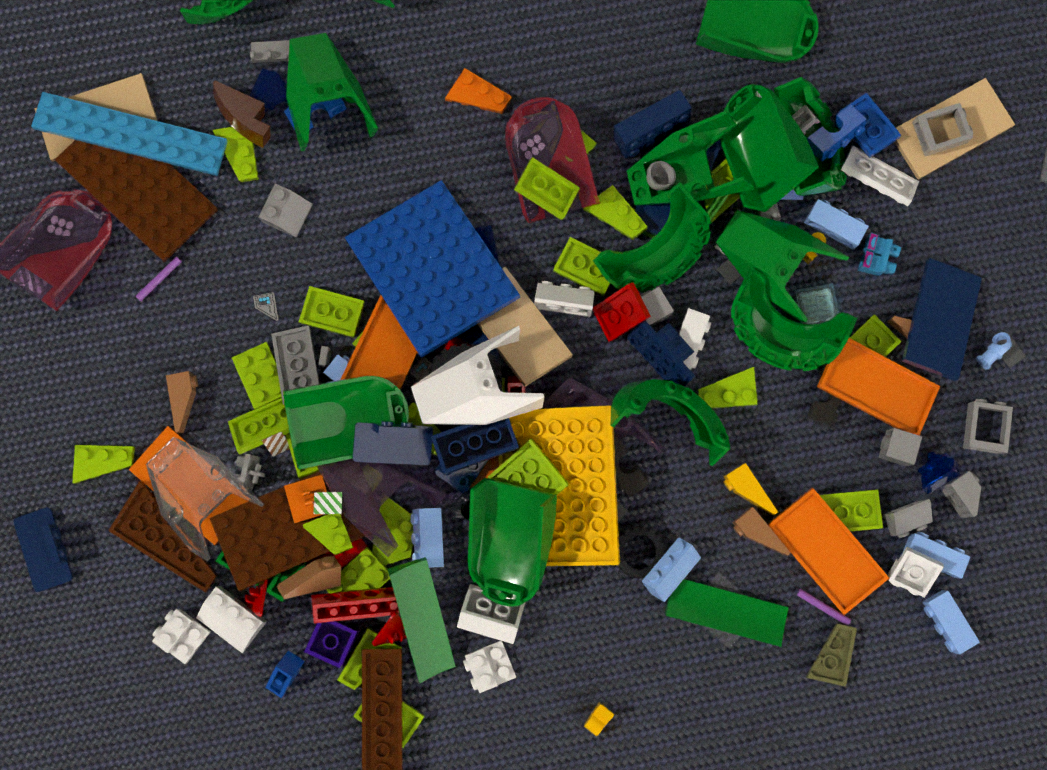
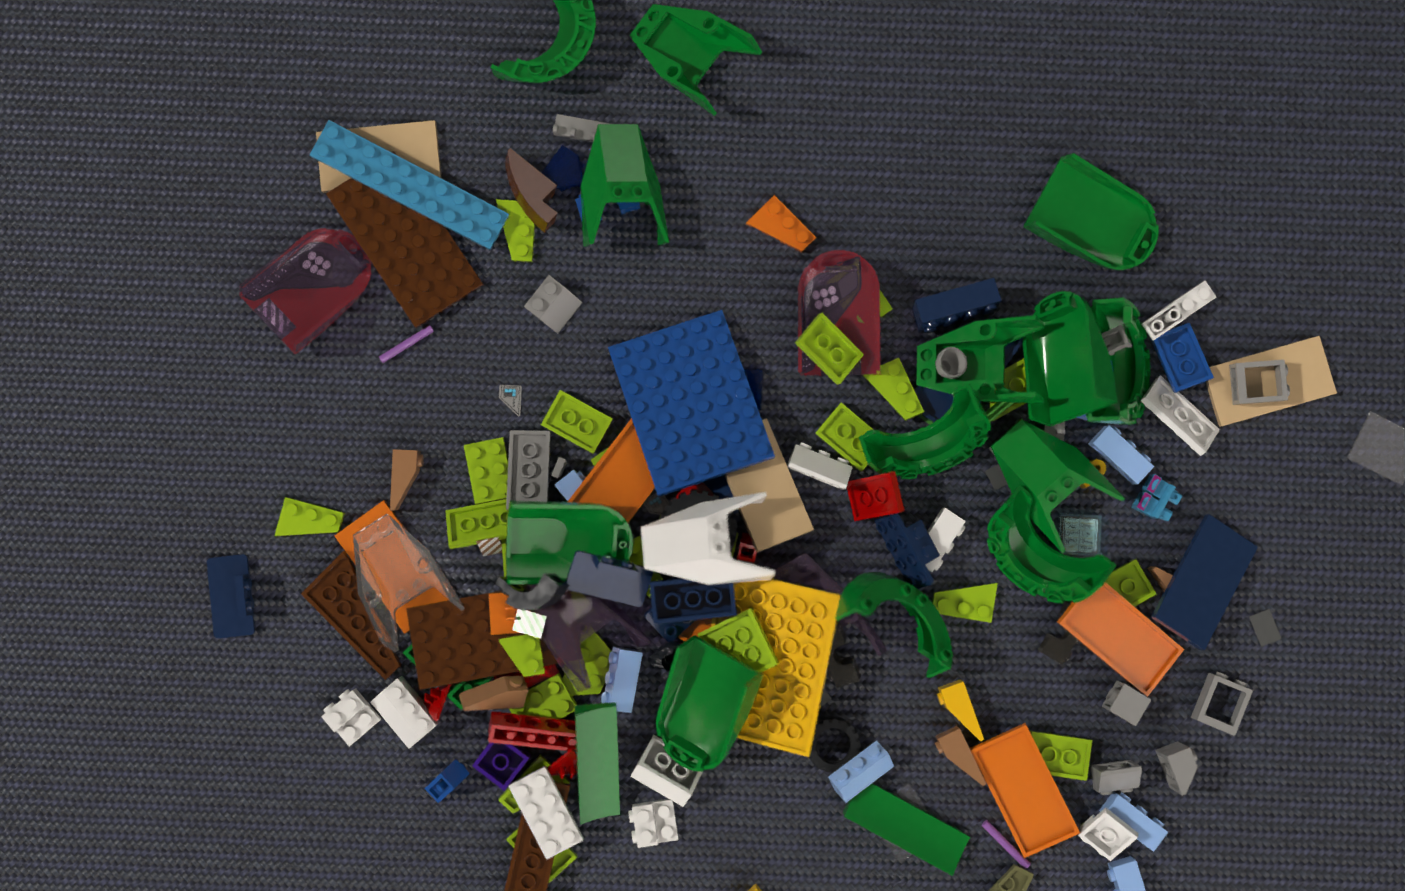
camera: 15 degrees right, 5 degrees up
light grey hips [232,454,265,491] -> none
light grey head [640,287,674,327] -> none
blue arch [807,105,867,162] -> none
clear blue slope [918,451,960,494] -> none
light blue connector [976,332,1012,370] -> none
none -> black arch [495,573,570,610]
none -> white plate [508,766,584,859]
none -> white slope [1142,281,1216,340]

